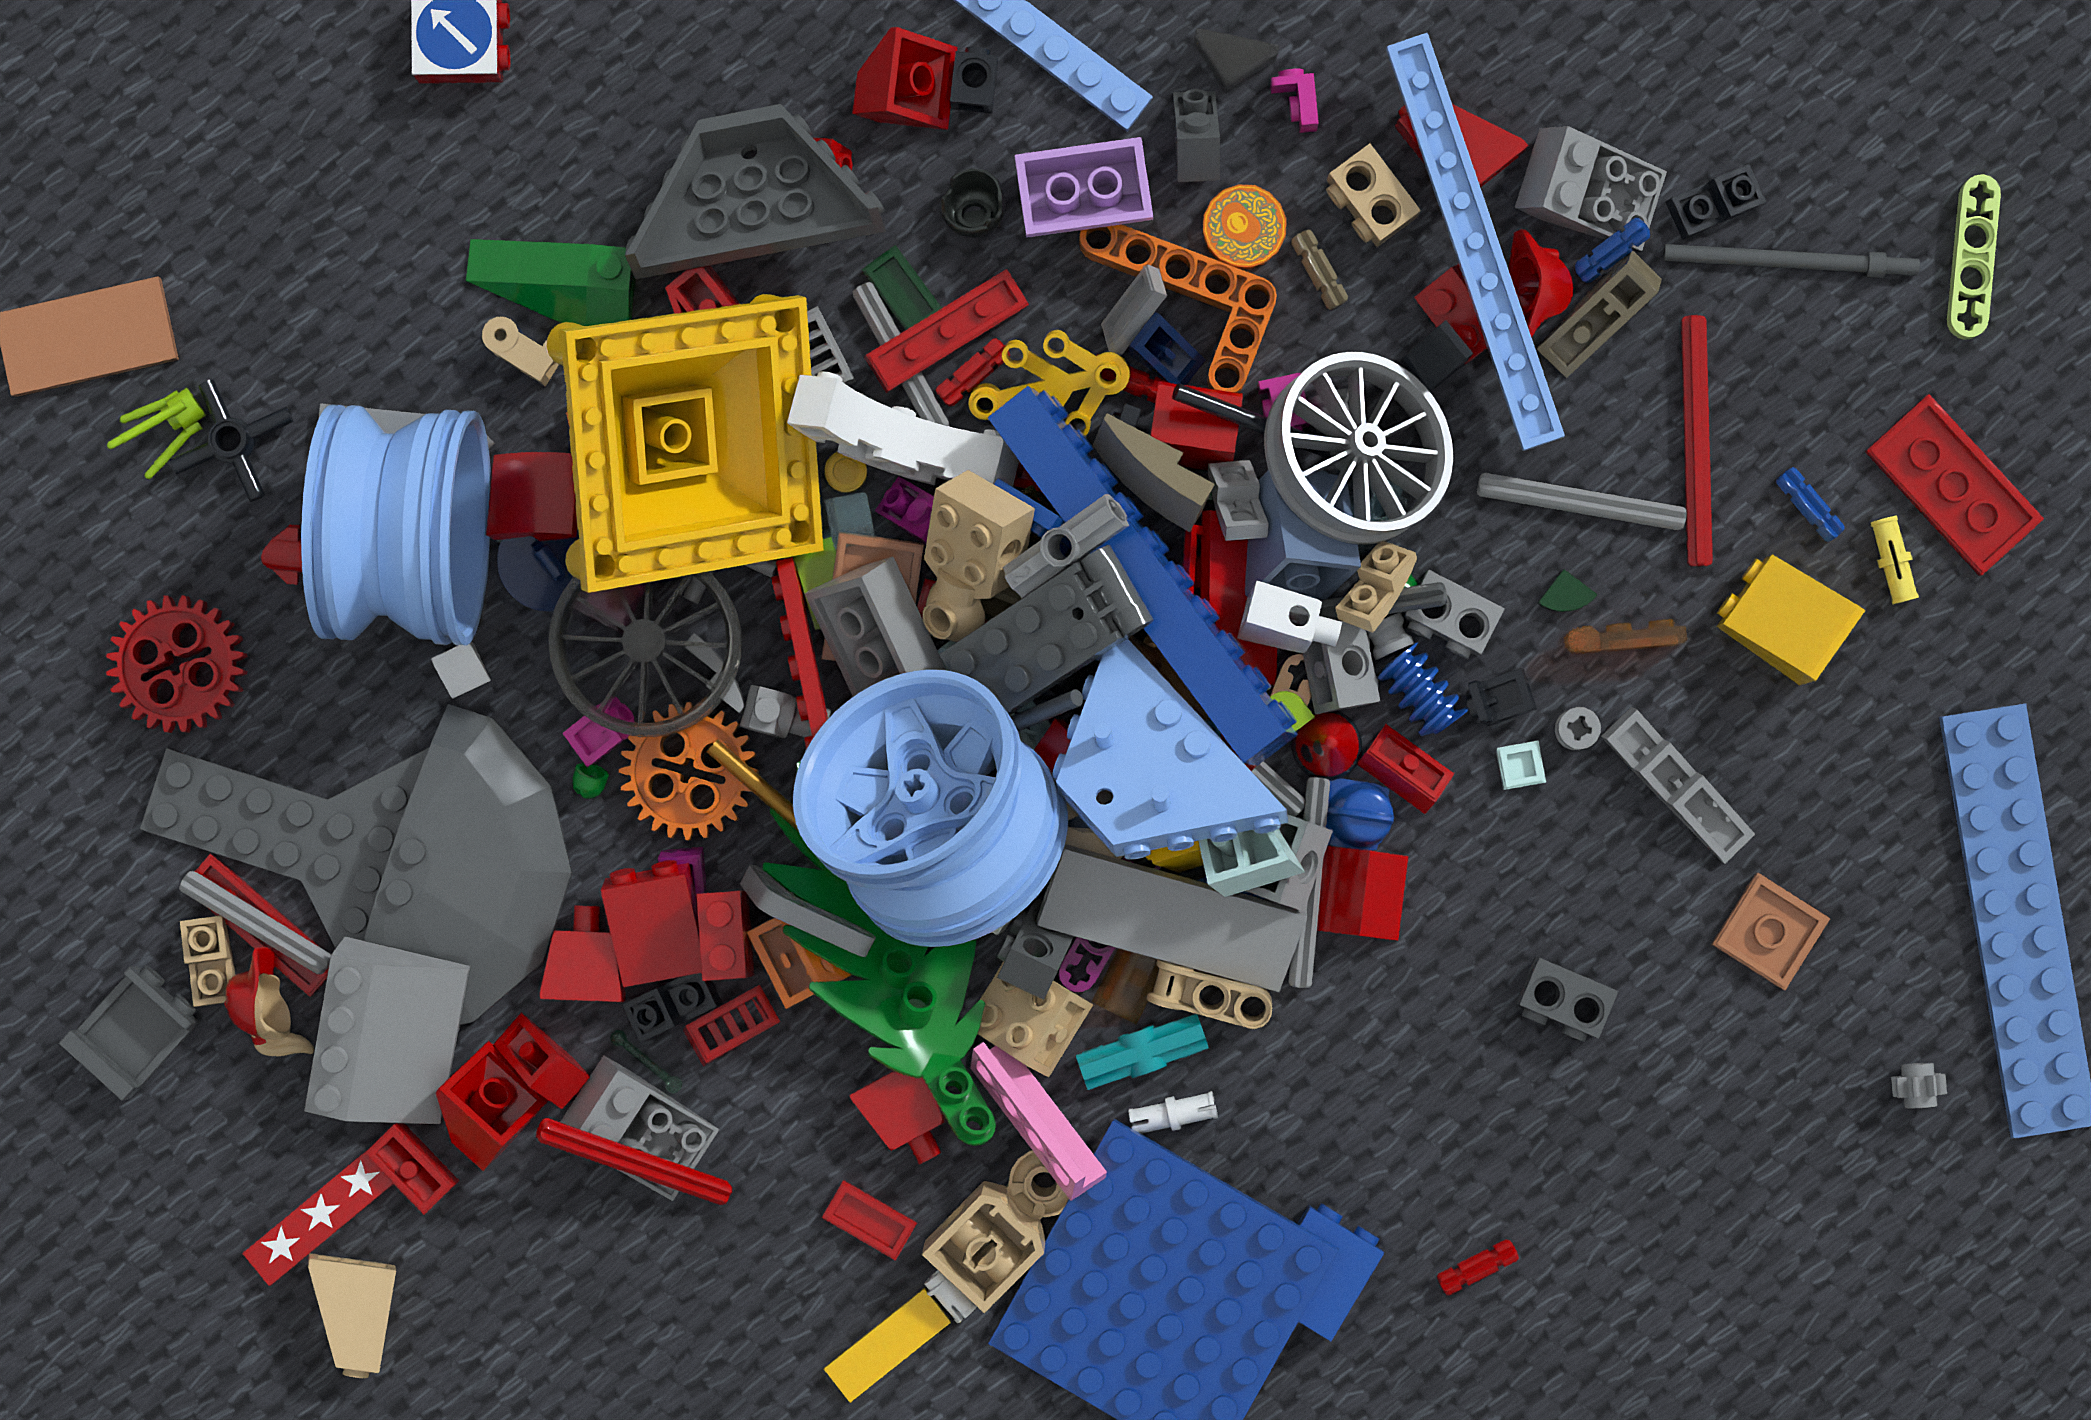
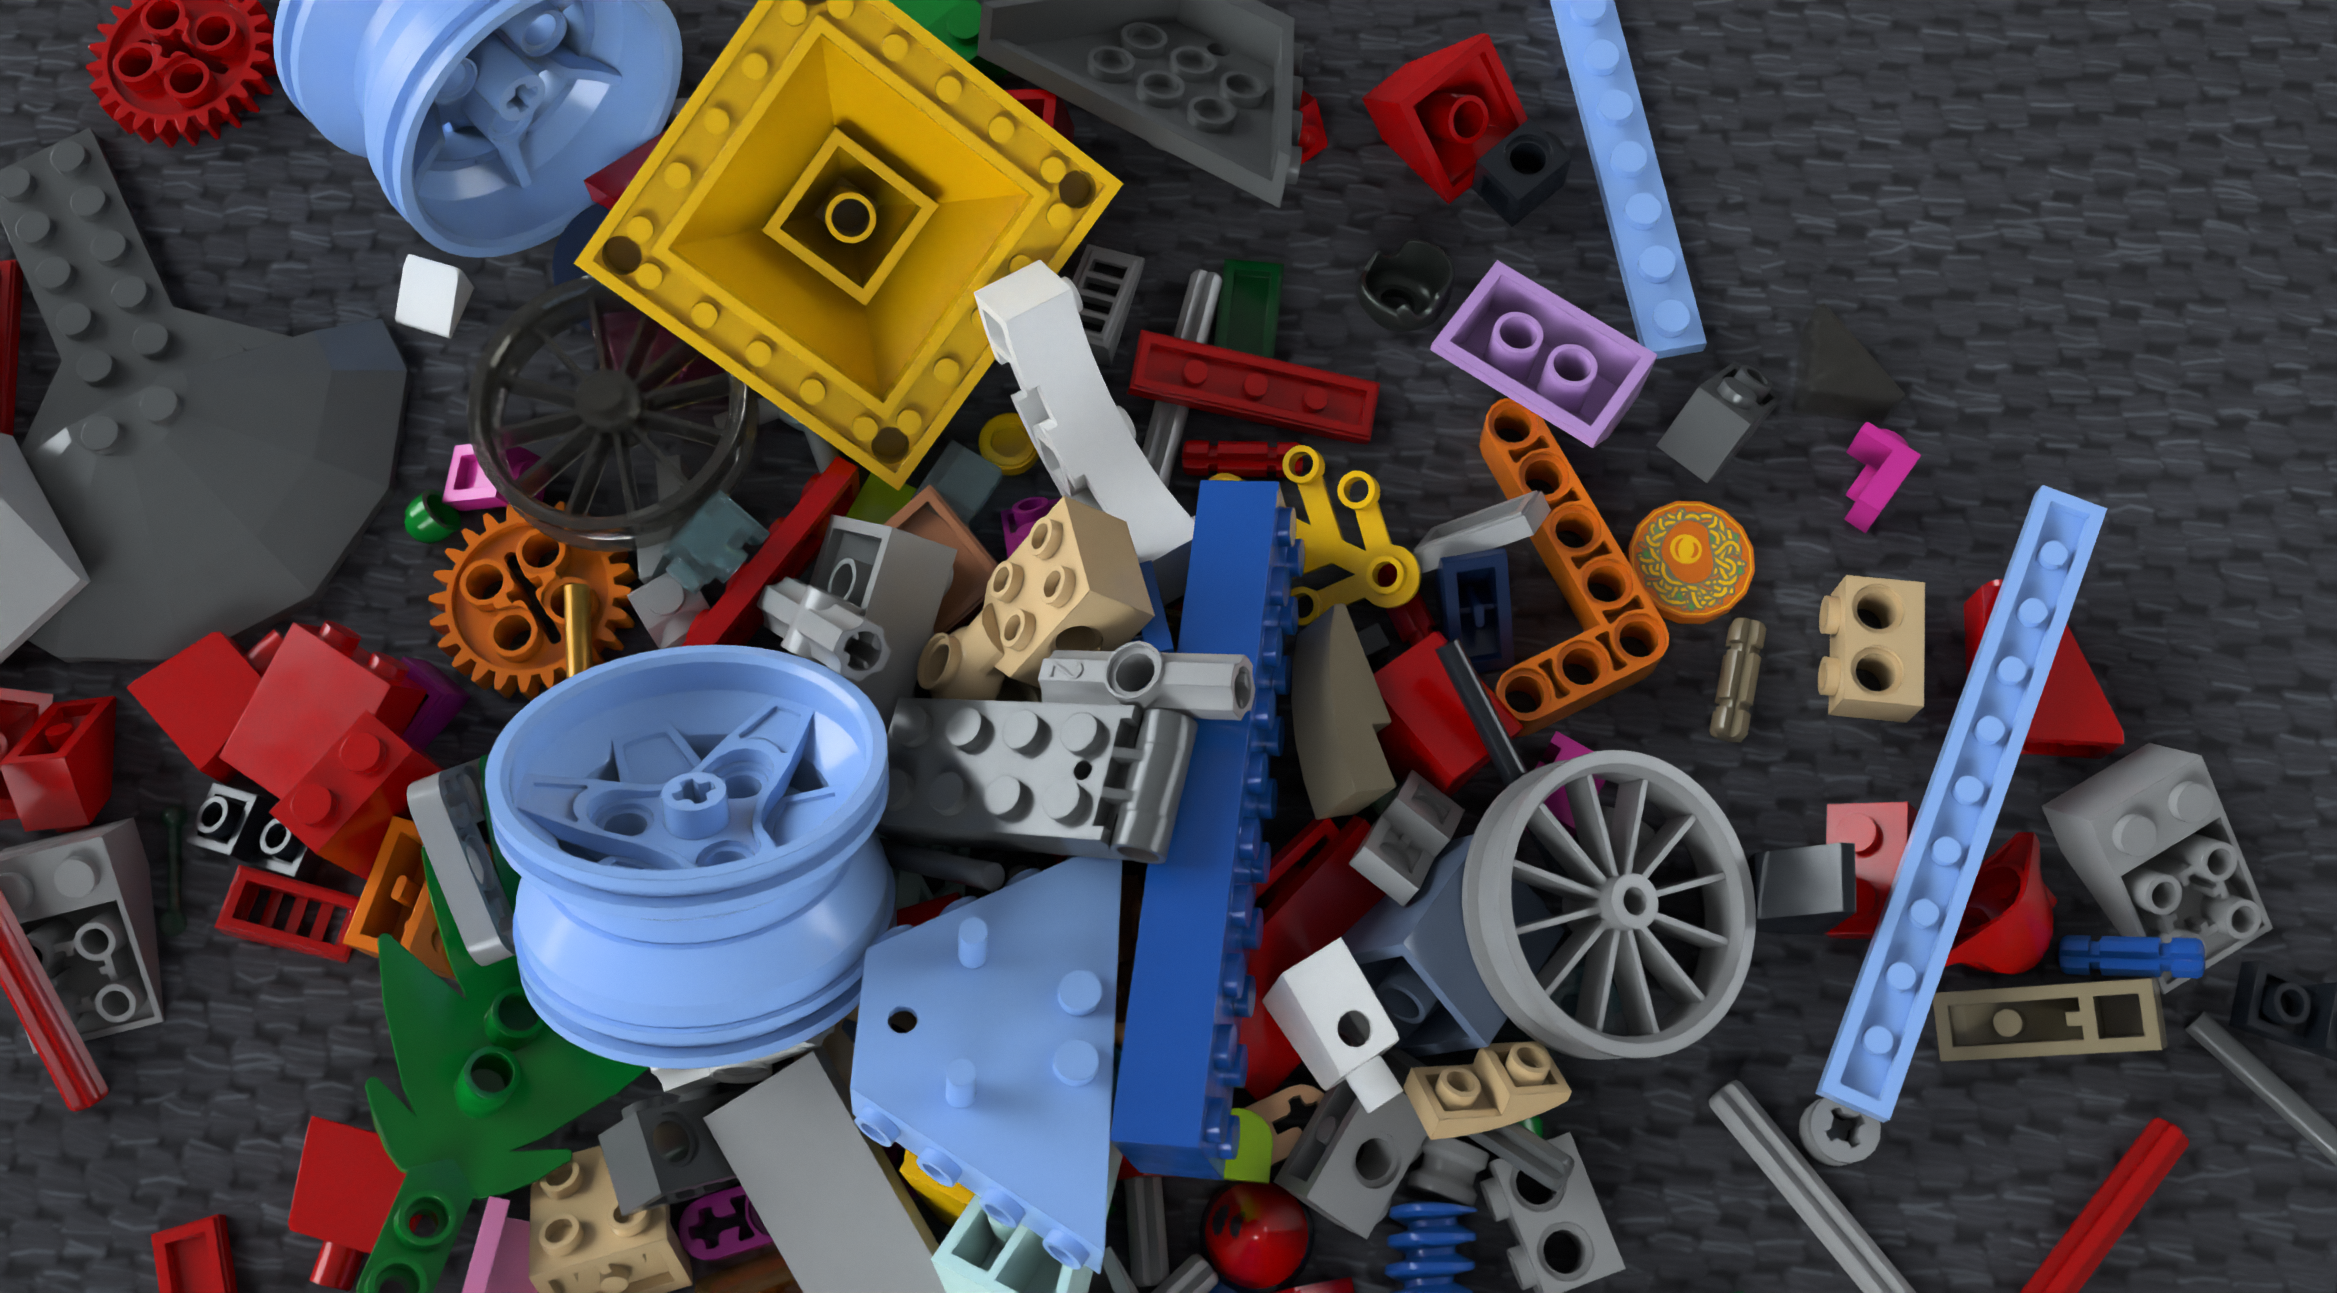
camera: 45 degrees right, 15 degrees down
none -> clear light blue brick [660,490,771,594]
none -> light grey piece [757,576,892,682]
none -> light grey wheel [1799,1097,1881,1167]

